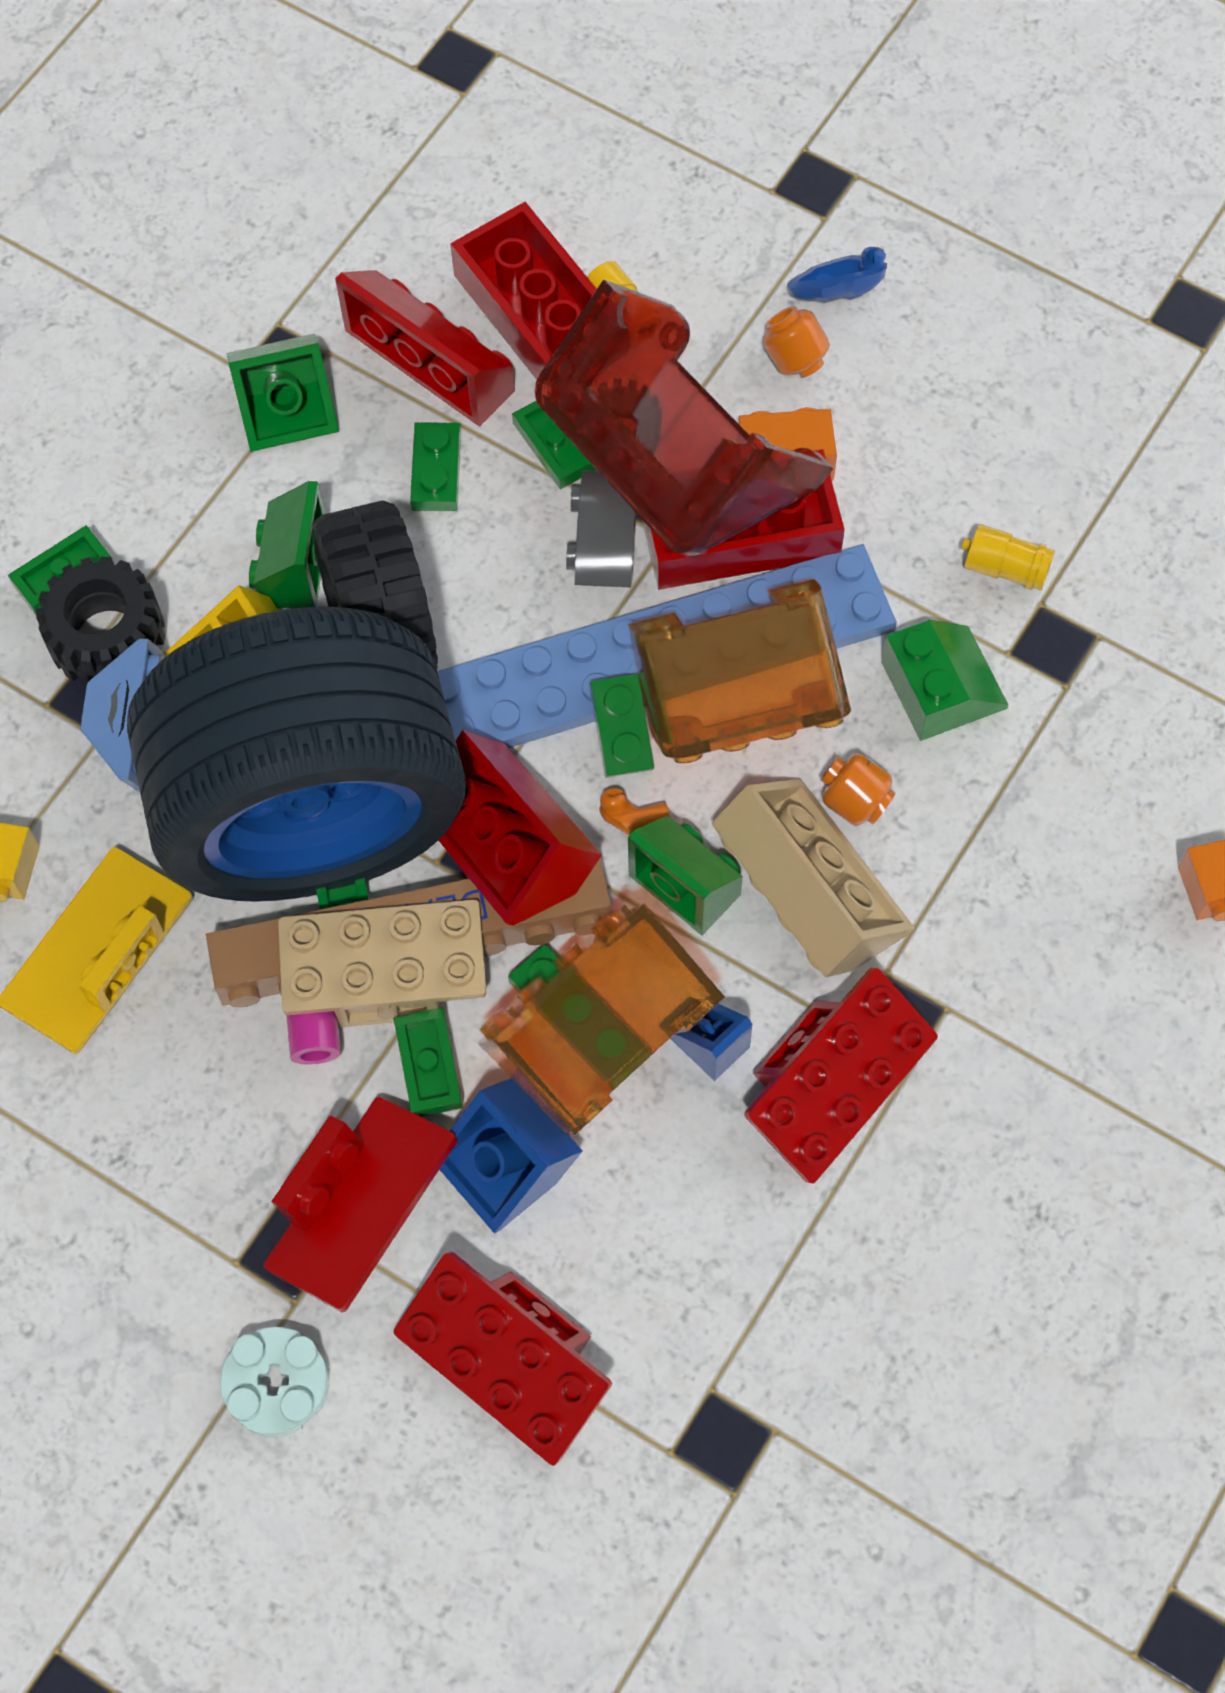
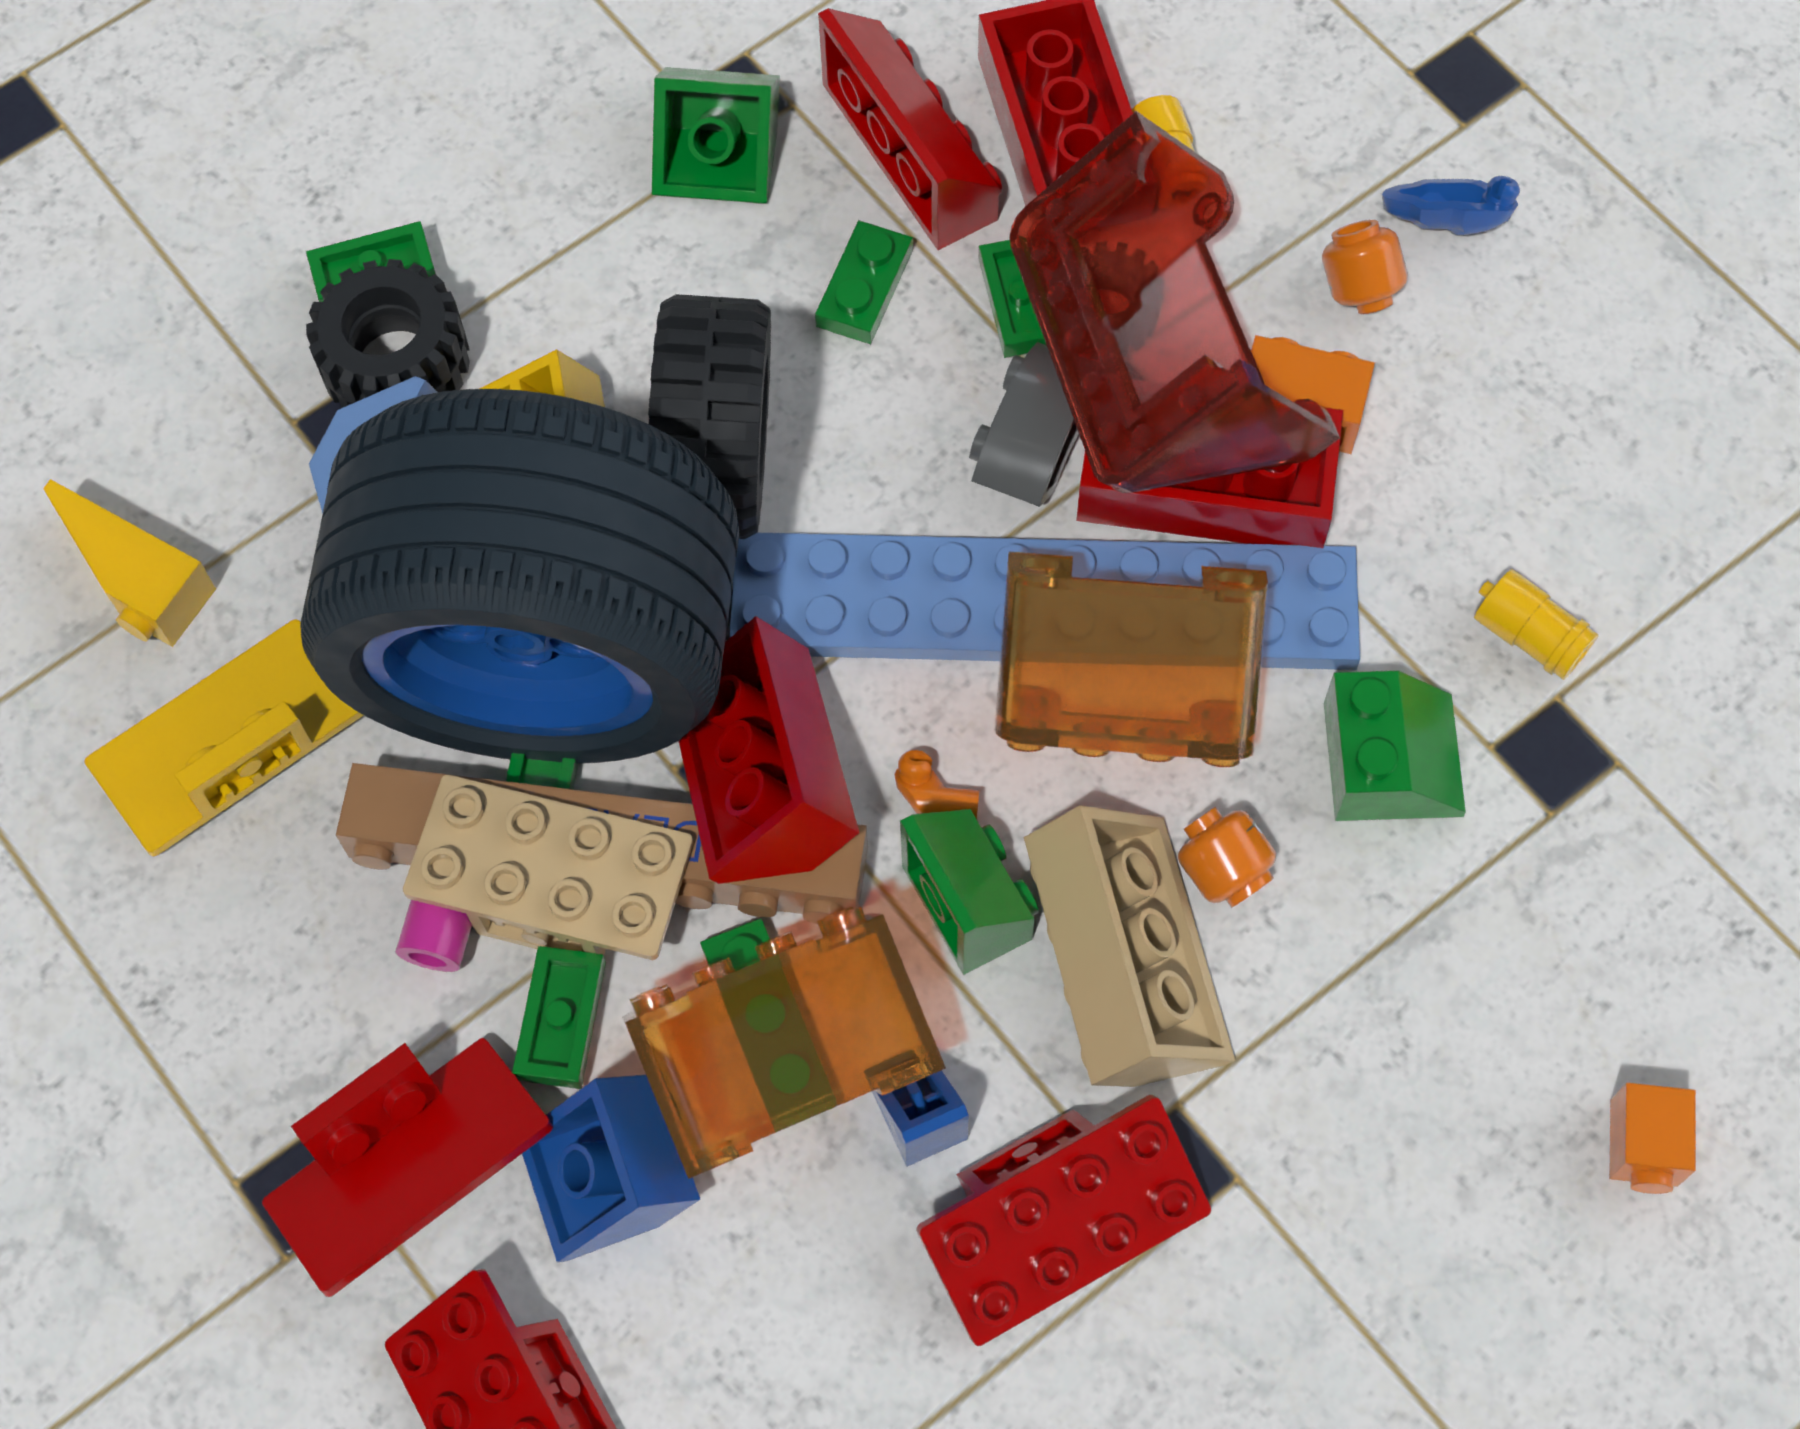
camera: 20 degrees right, 0 degrees up
light aqua plate [220,1327,329,1437] -> none
green slope [249,481,325,609] -> none
green plate [589,674,654,778] -> none

